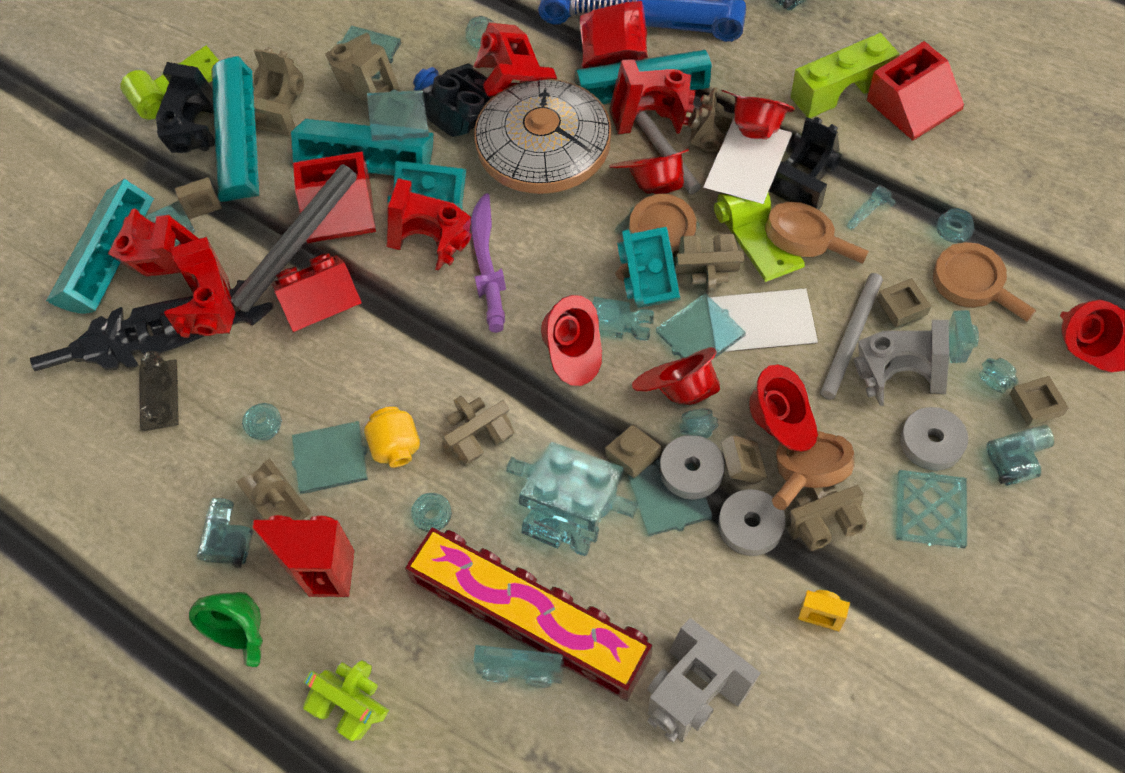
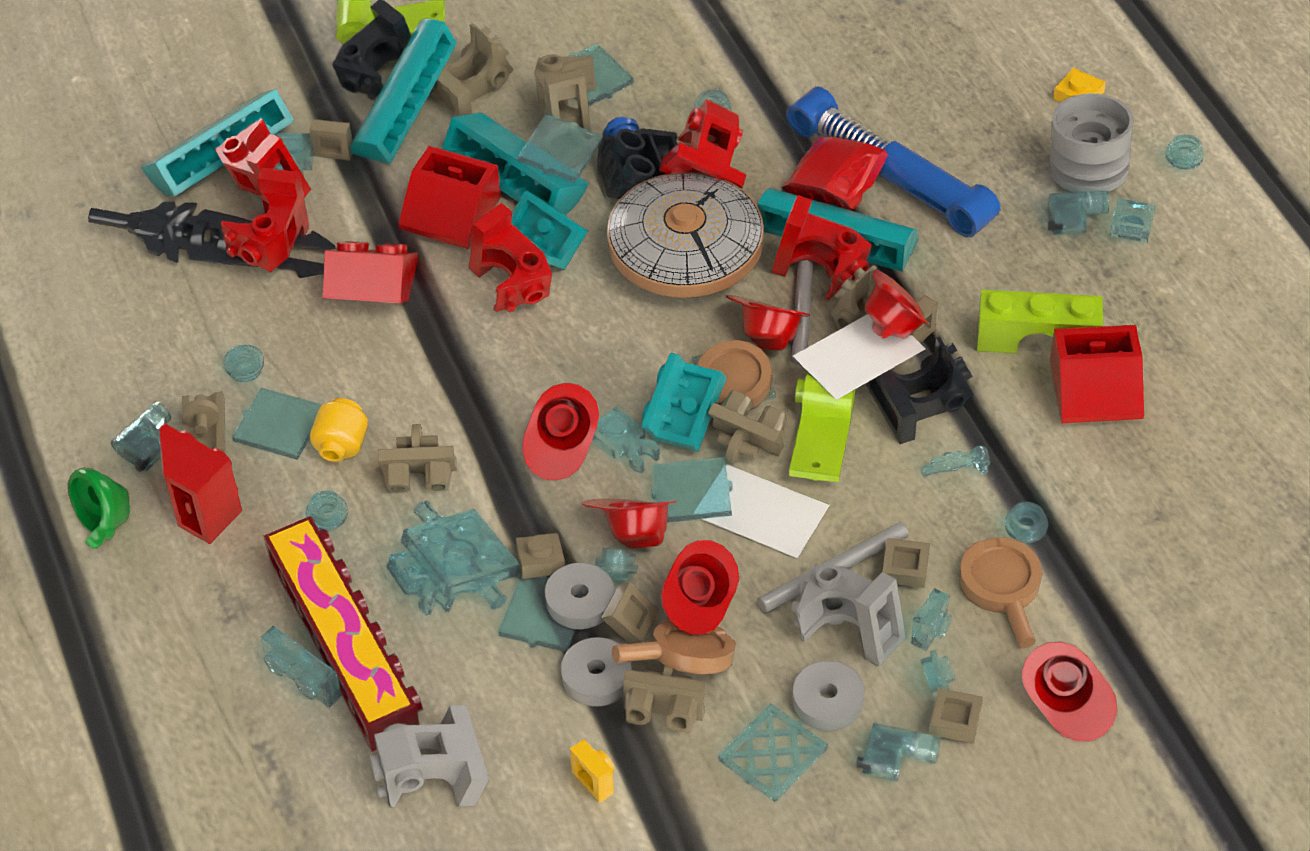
camera: 30 degrees right, 10 degrees down
clear smoke hinge [139,351,179,432] -> none
dark grey axle [231,165,357,312] -> none
lime hips [303,660,389,741] -> none
medium lavender sword [471,193,506,333] -> none
medium nougat piece [765,202,869,264] -> none

